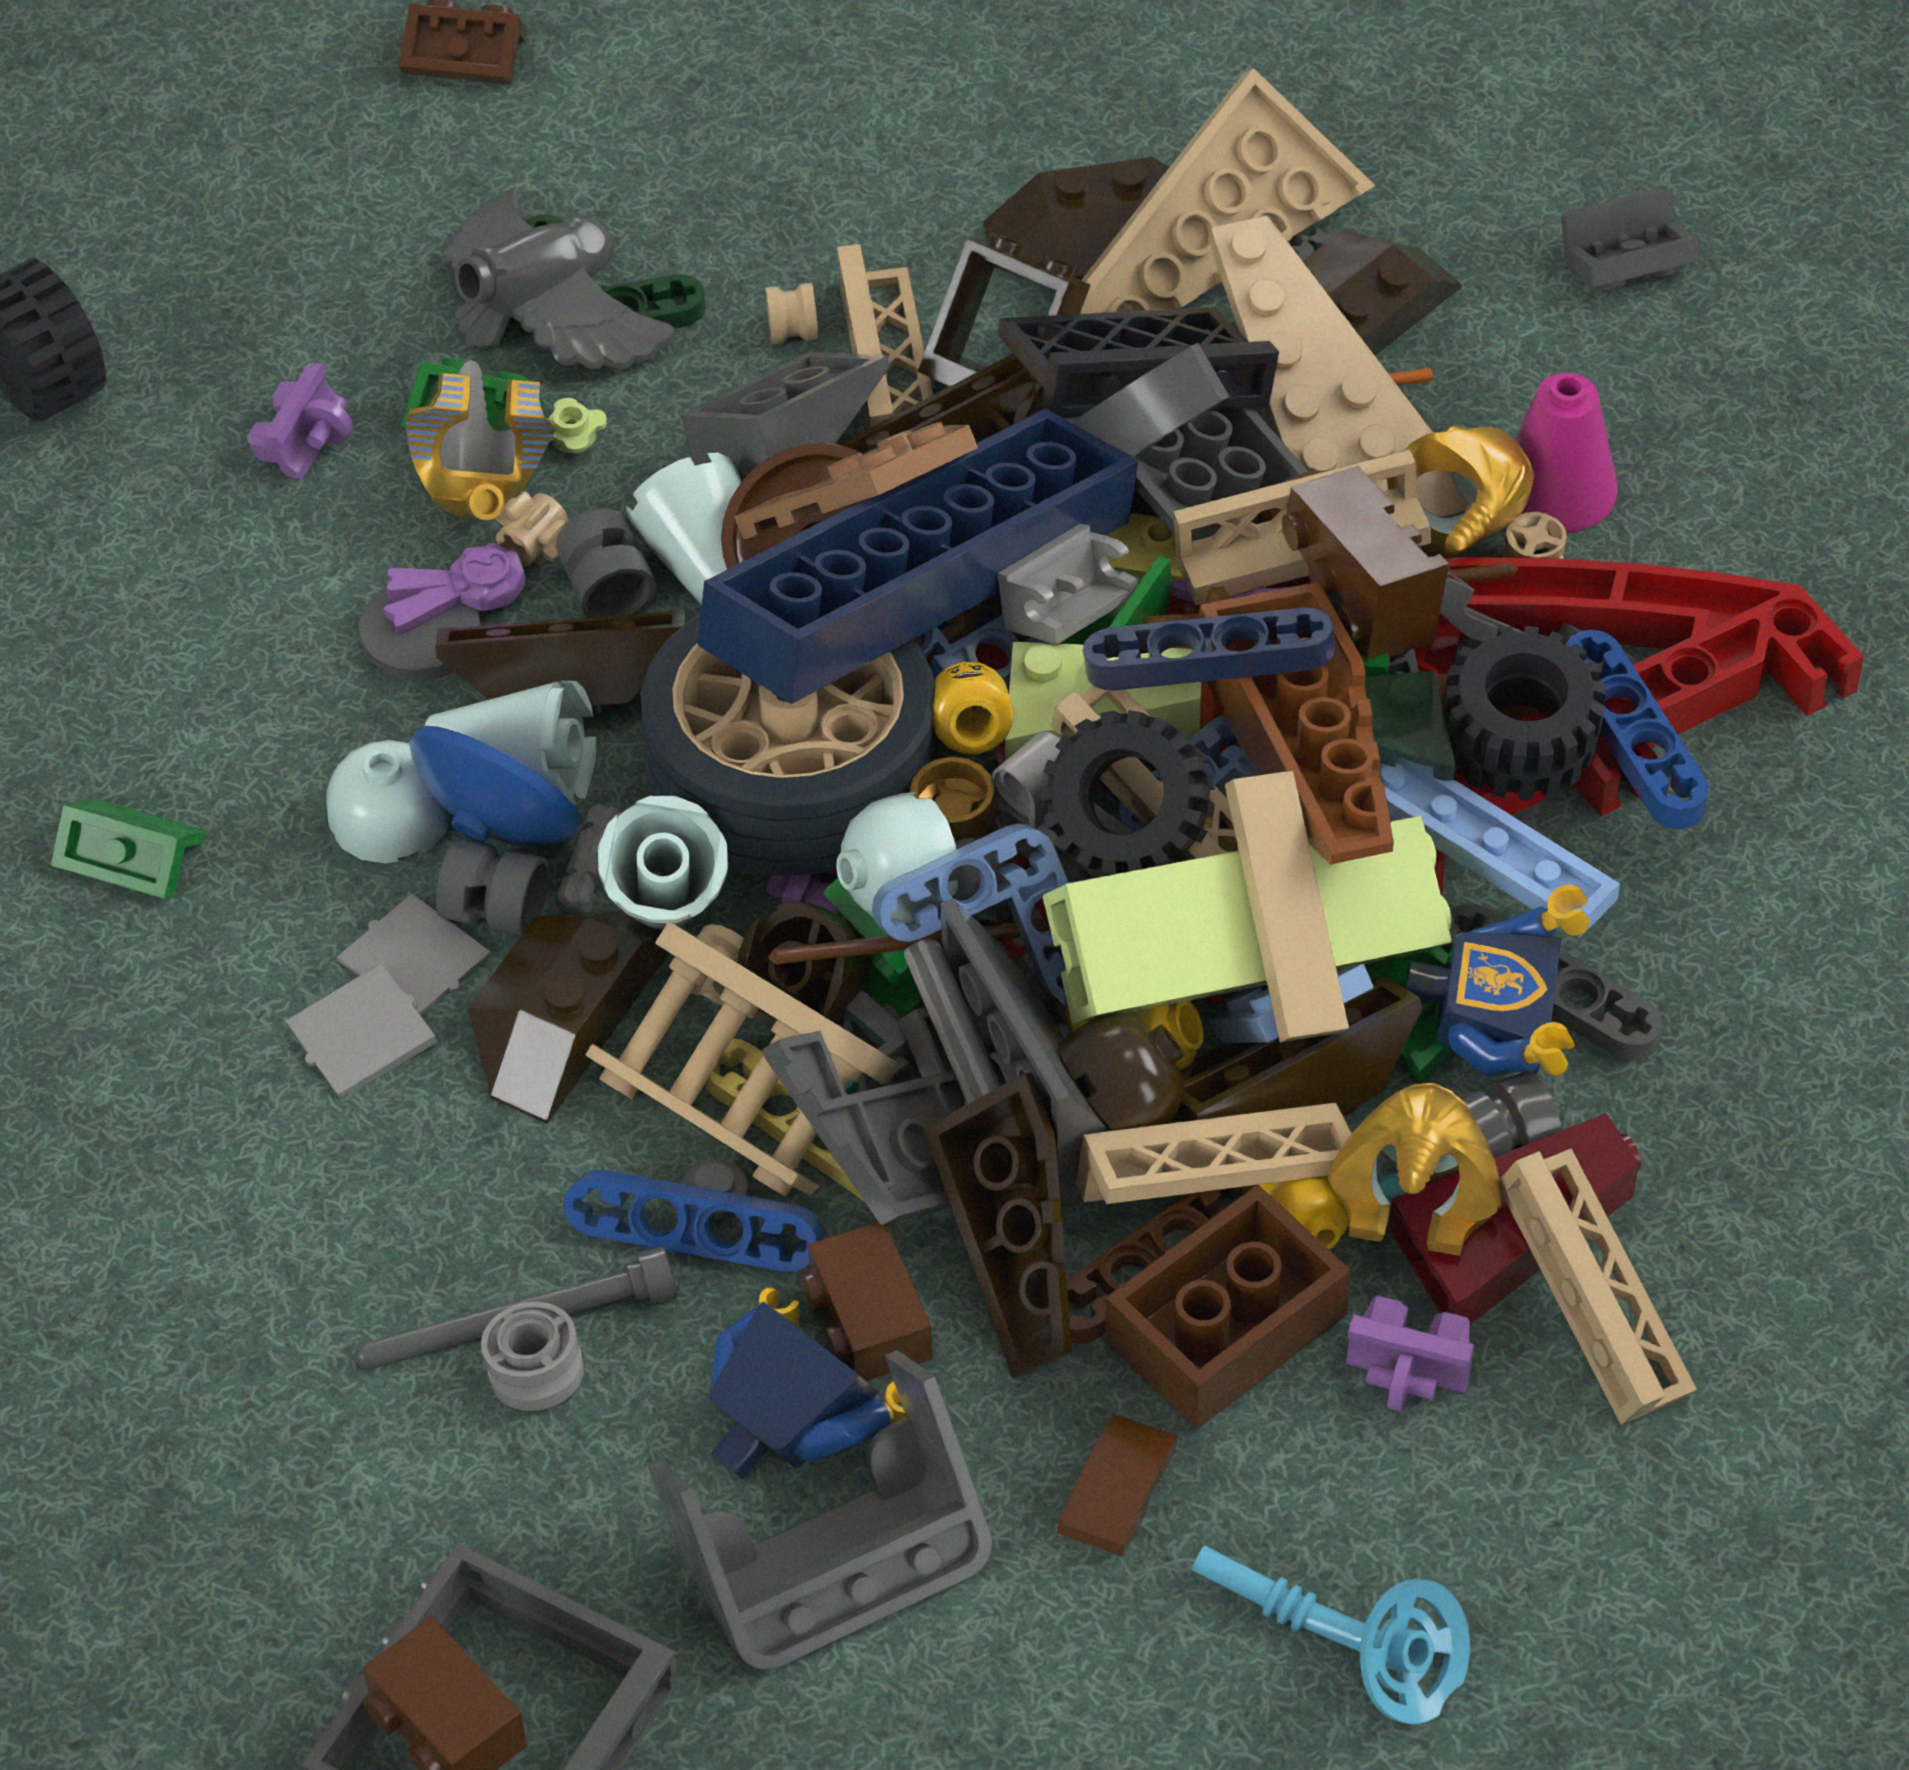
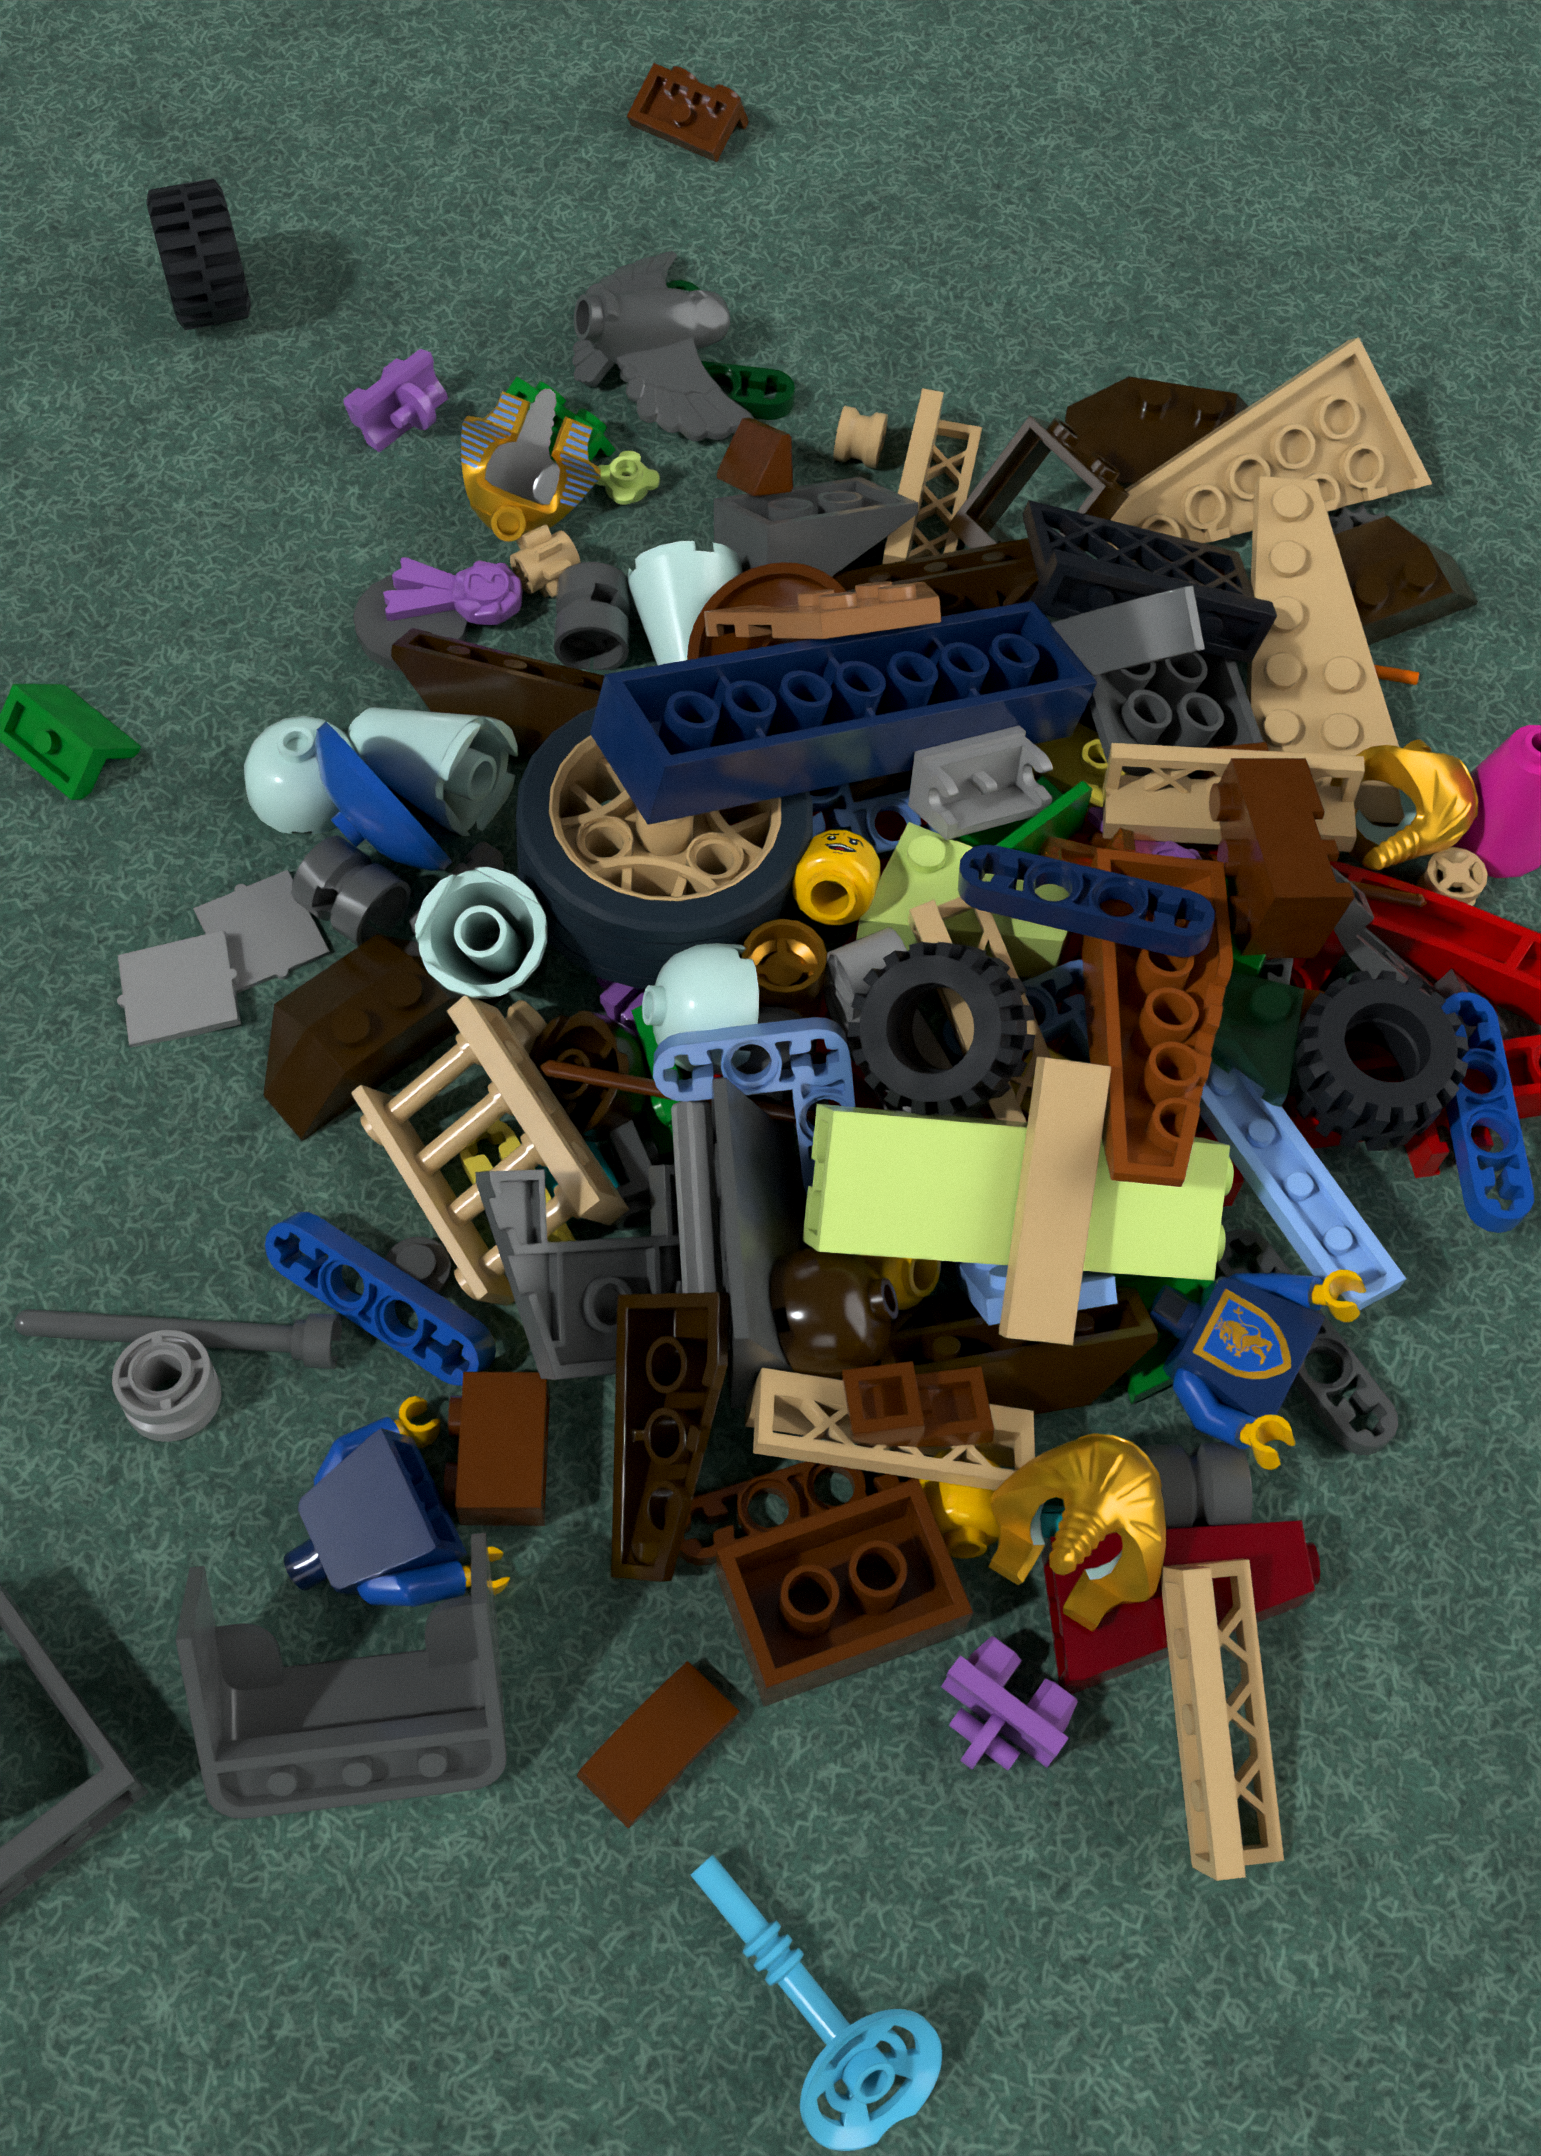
camera: 15 degrees right, 10 degrees up
none -> reddish brown slope [717,418,793,496]
none -> reddish brown slope [842,1361,995,1447]

